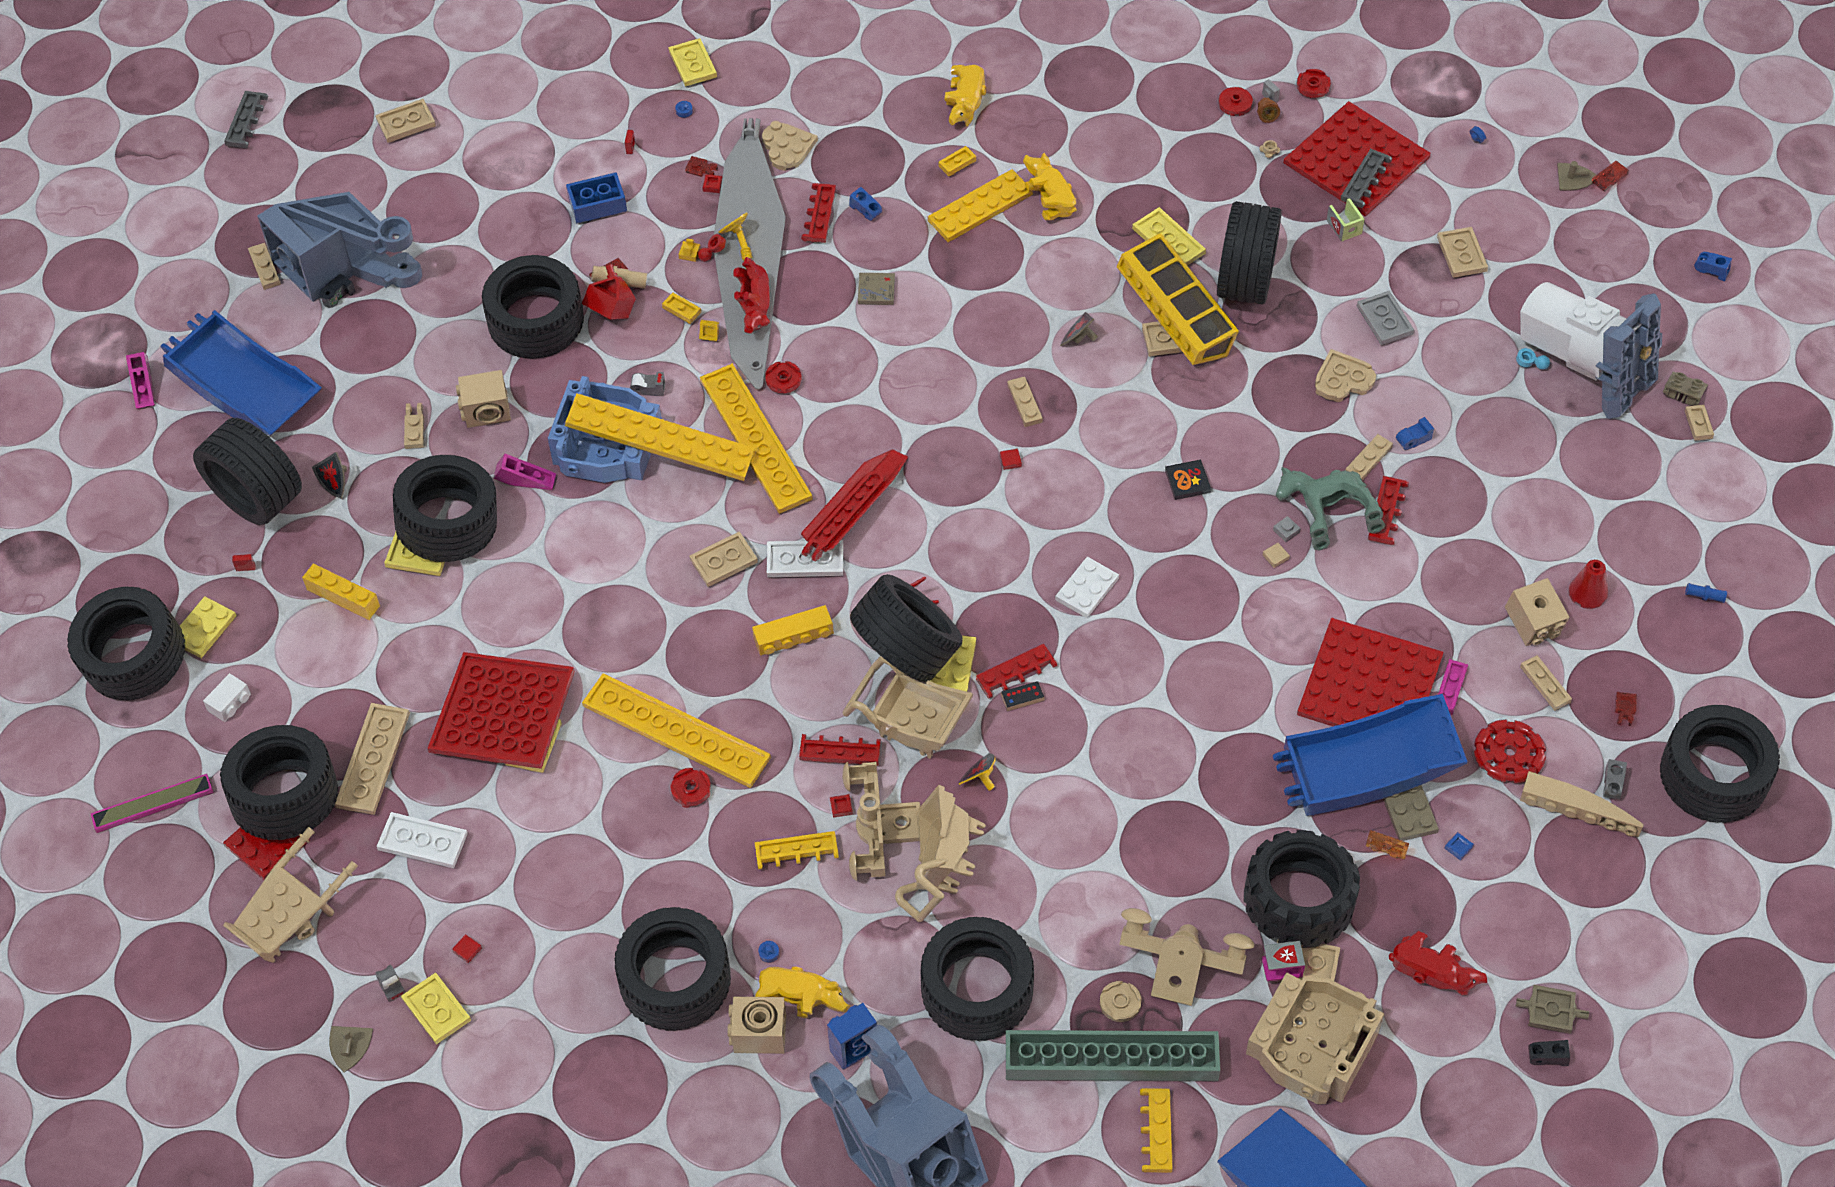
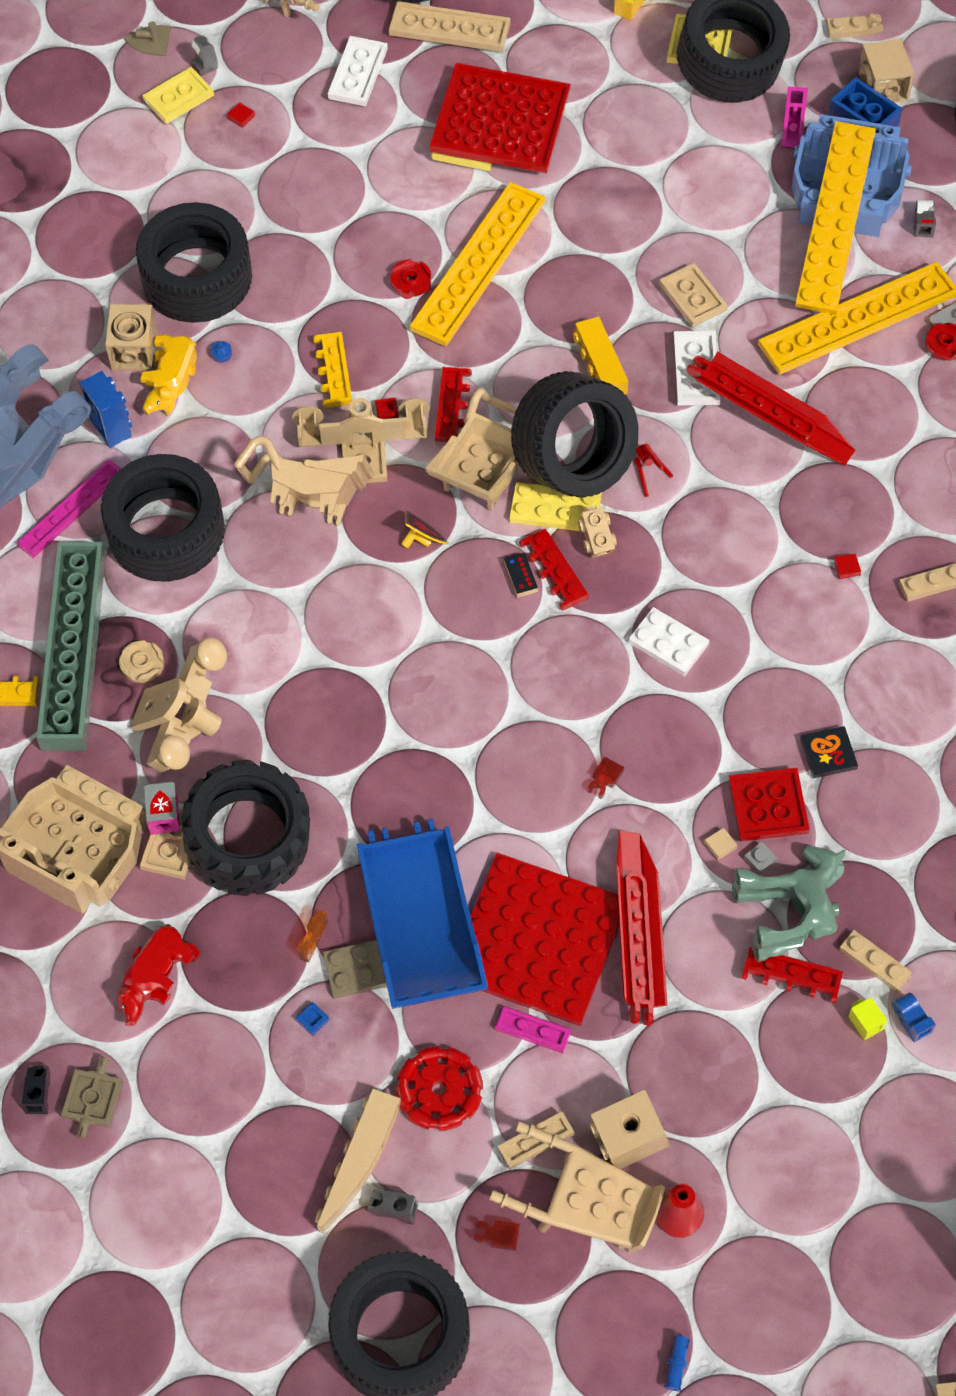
camera: 90 degrees right, 5 degrees up
none -> dark pink tile [17,460,121,558]
none -> tan piece [489,1121,665,1253]
none -> tan brick [577,506,617,558]
none -> clear red plate [588,757,624,799]
none -> red hinge [616,830,668,1026]
none -> red plate [728,768,810,842]
none -> blue brick [828,77,902,127]
none -> neon yellow brick [848,997,888,1041]

